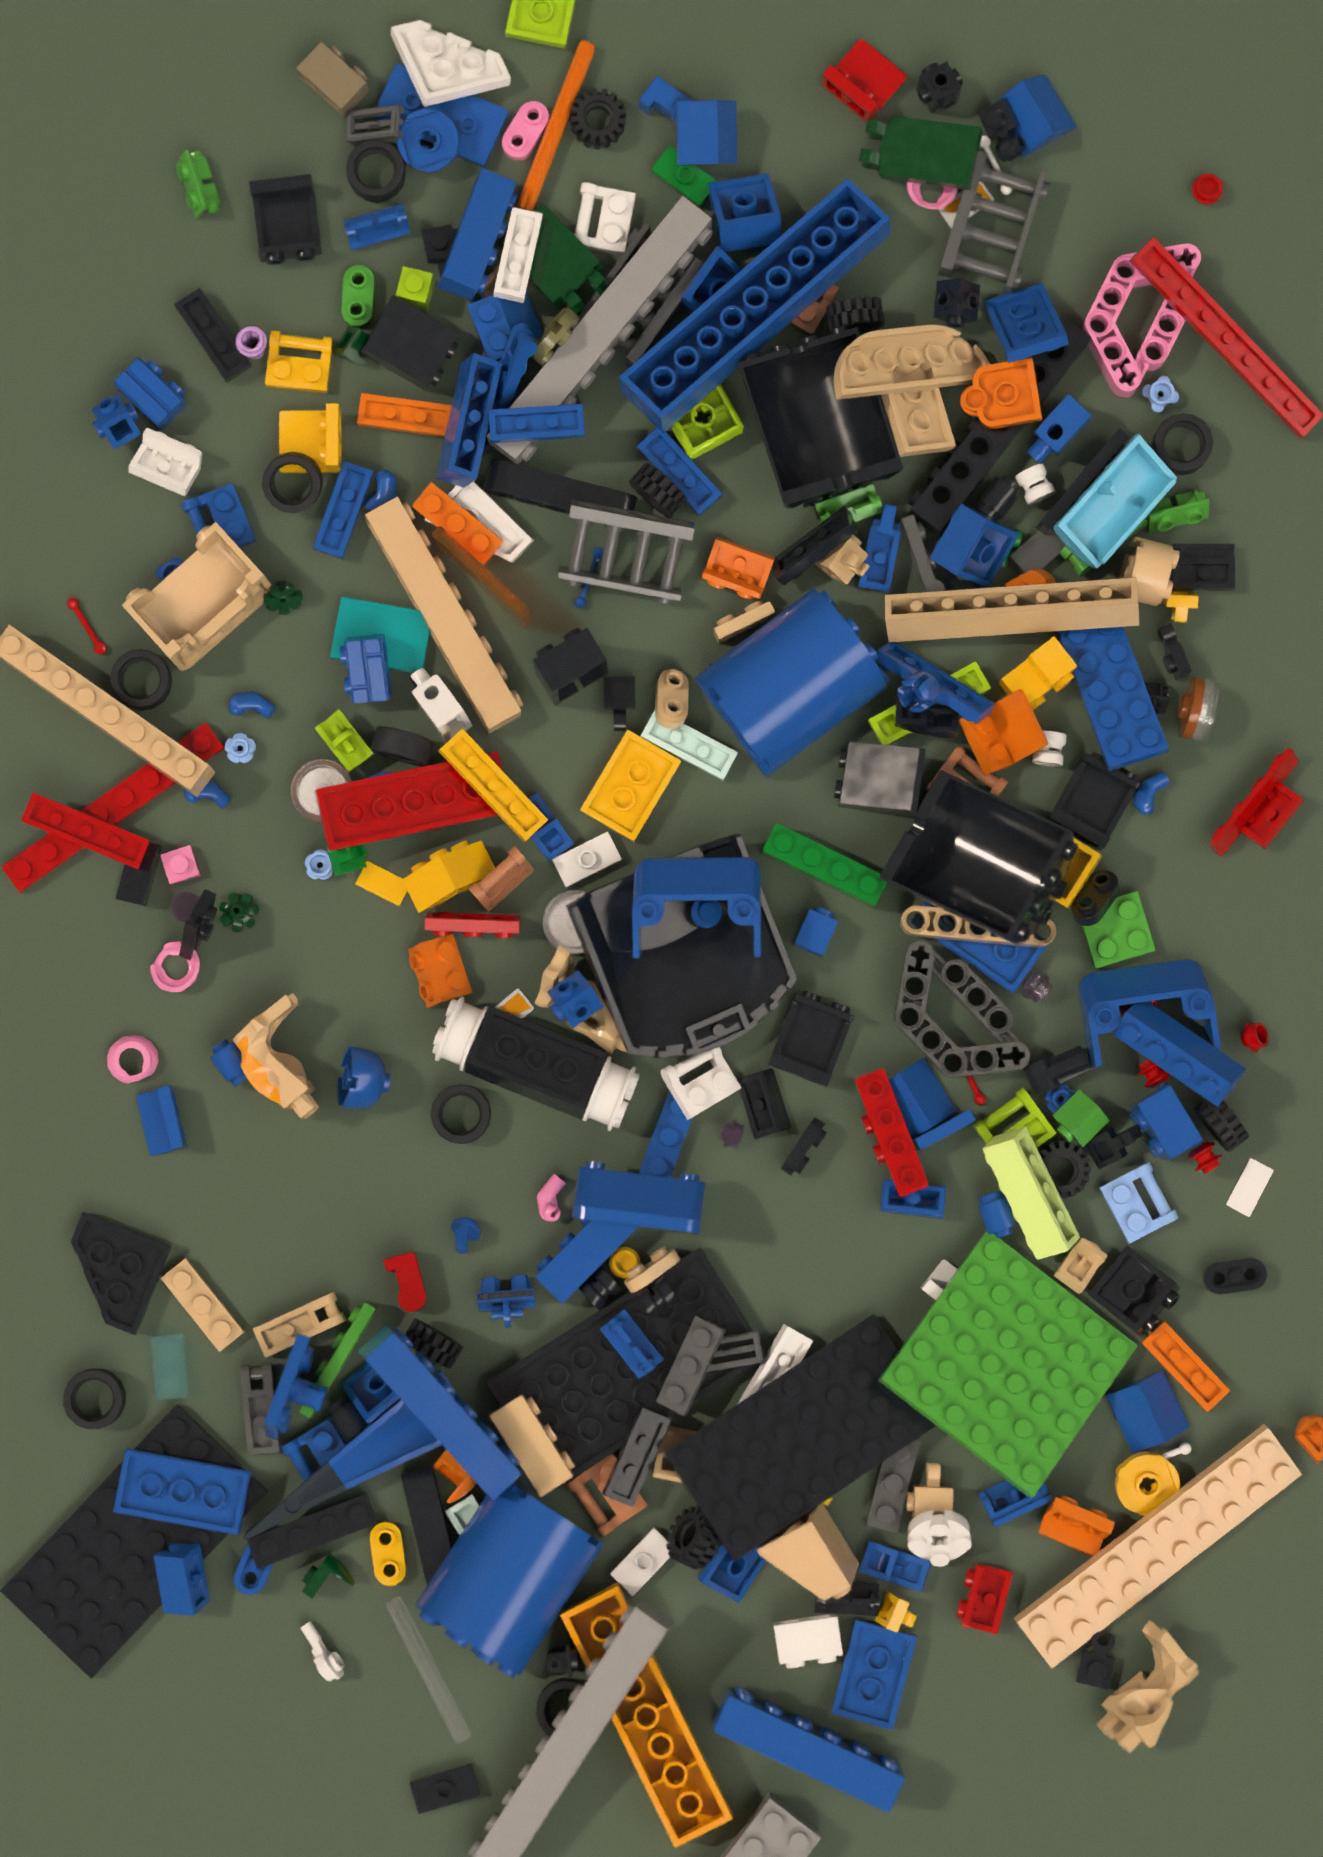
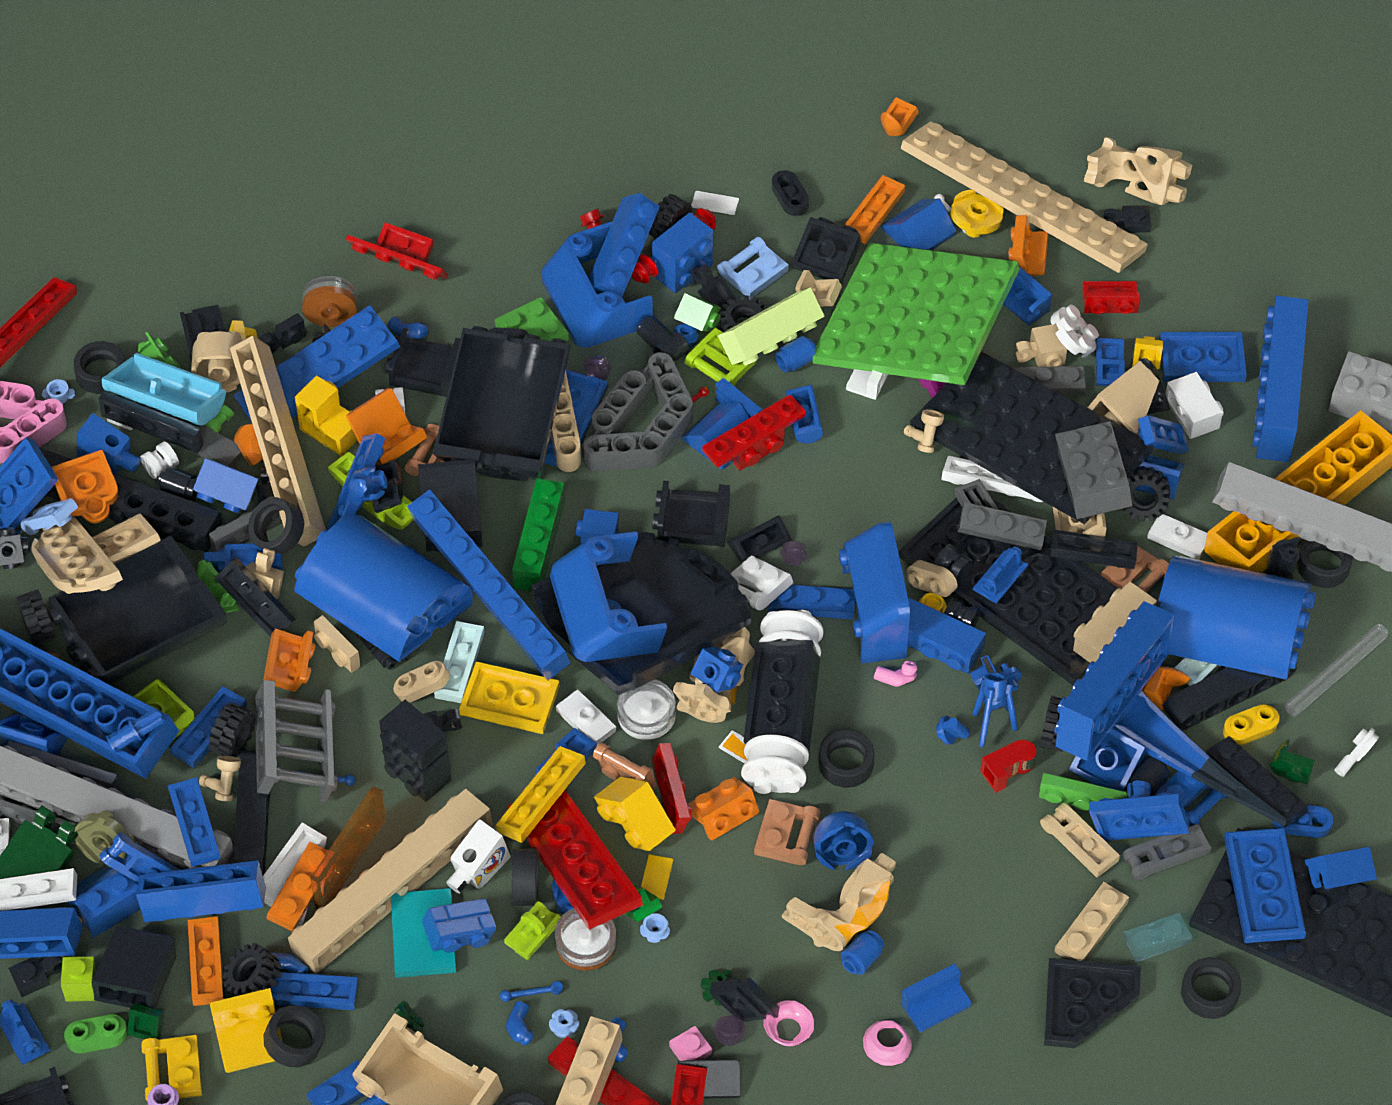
camera: 105 degrees left, 30 degrees down
black plate [781,1117,827,1176] -> none
none -> light blue hinge [20,498,78,535]
none -> blue axle [106,709,165,753]
none -> tan piece [199,756,241,801]
none -> black tyre [223,943,282,996]
none -> black tyre [248,497,304,554]
none -> blue brick [407,489,571,681]
none -> blue hinge [500,981,563,1002]
none -> nougat plate [754,799,821,865]
none -> tan piece [904,410,944,453]
none -> blue plant [972,672,1018,747]
none -> dark grey brick [1055,421,1132,519]
none -> blue plate [1138,415,1189,454]

